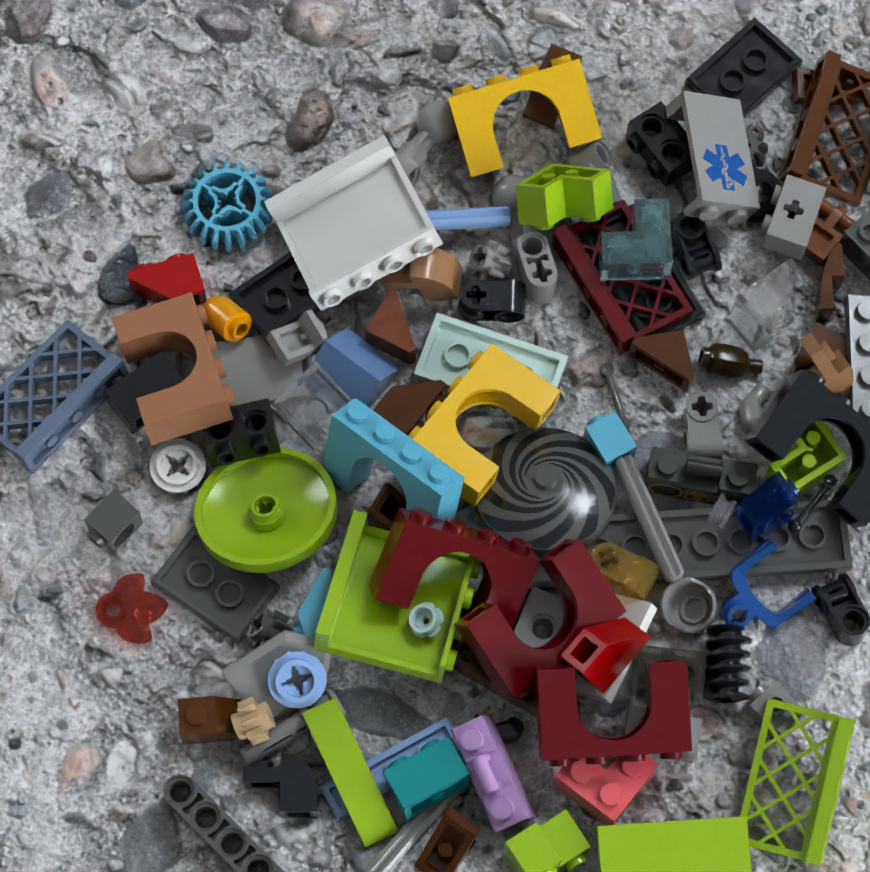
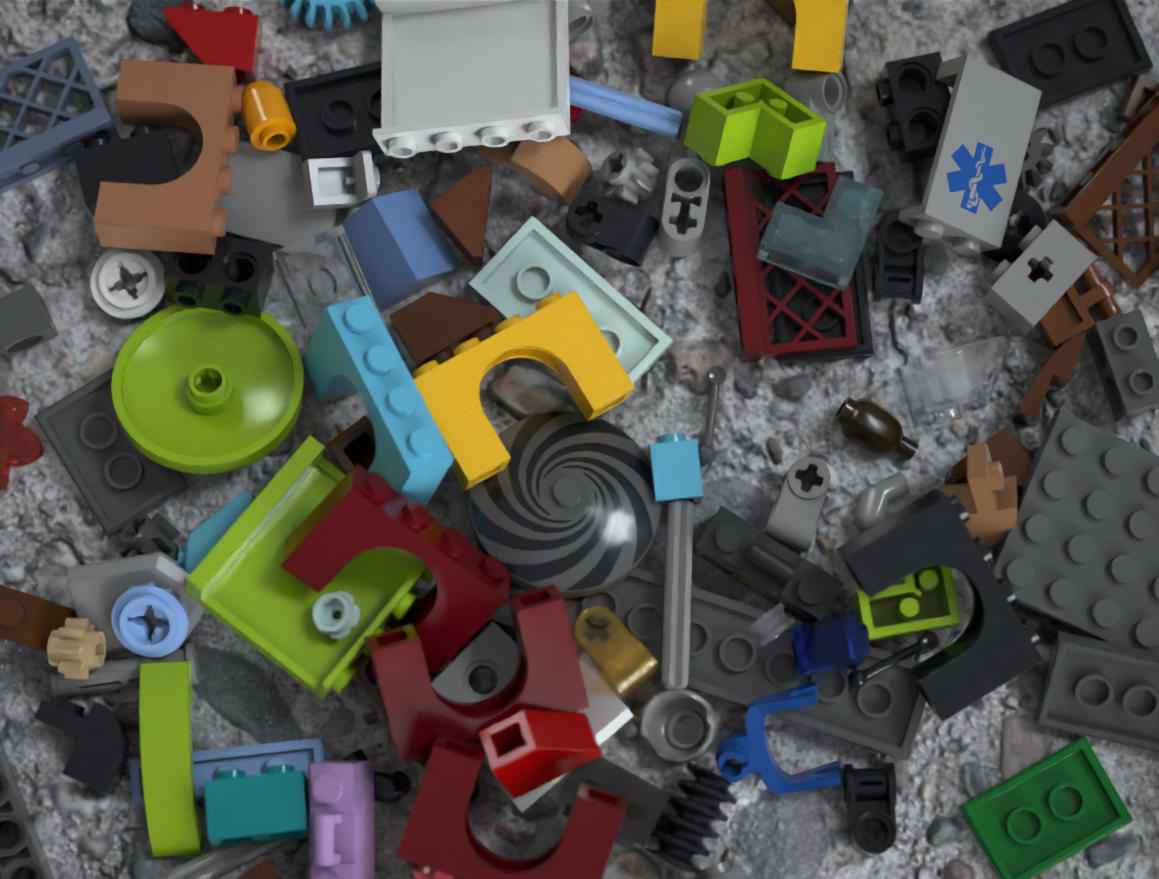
camera: 20 degrees right, 10 degrees up
reddish brown slope [628,330,694,392] -> none

